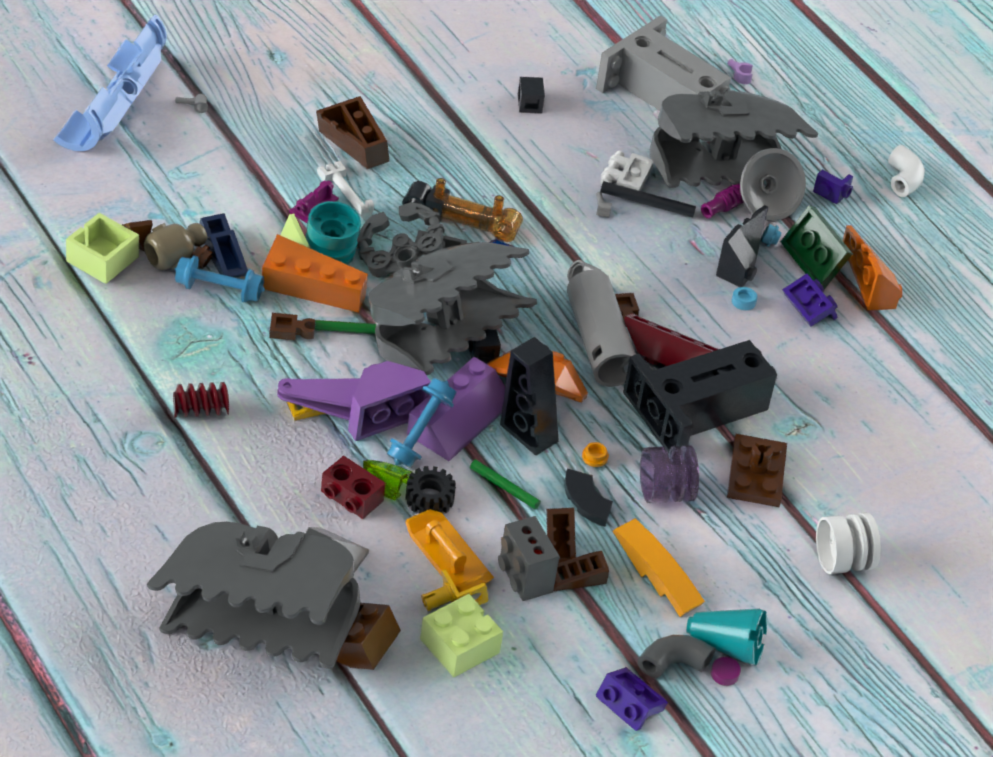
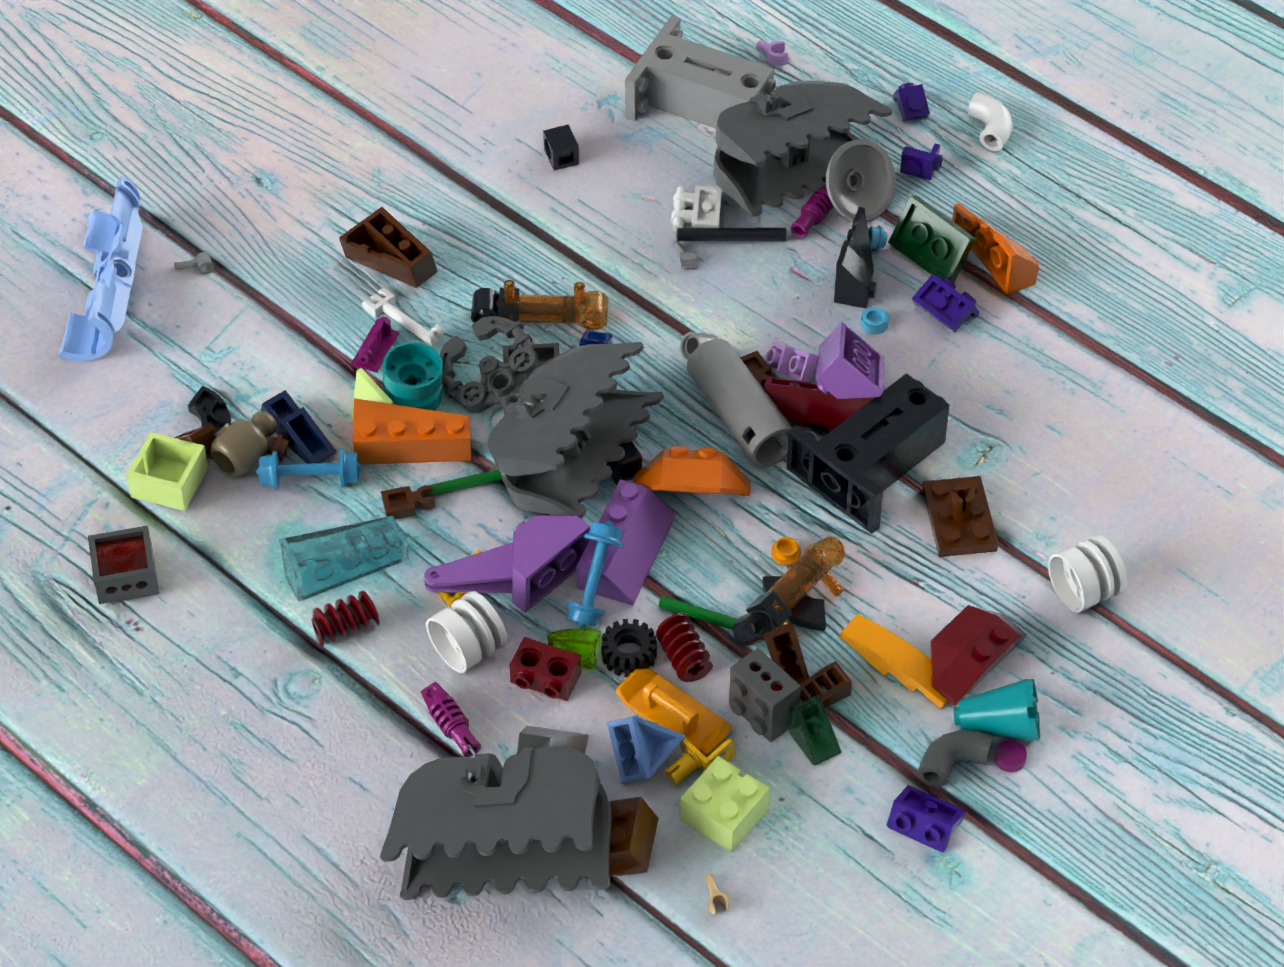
camera: 10 degrees left, 5 degrees up
black wedge [500,337,559,456] -> none
clear purple wheel [640,445,699,503] -> none
none -> dark grey piece [88,525,160,605]
none -> black tile [188,386,232,439]
none -> clear light blue wedge [279,516,409,602]
none -> magenta hinge [420,682,481,757]
none -> white wheel [426,591,507,673]
none -> medium blue slope [607,716,685,784]
none -> dark red piece [656,613,713,682]
none -> tan hand [705,874,729,914]
none -> clear orange piece [732,536,845,646]
none -> lavender slope [766,341,819,383]
none -> clear green slope [789,695,842,765]
none -> medium lavender slope [816,321,884,399]
none -> dark purple bracket [893,83,930,122]
none -> dark red wedge [930,605,1027,706]

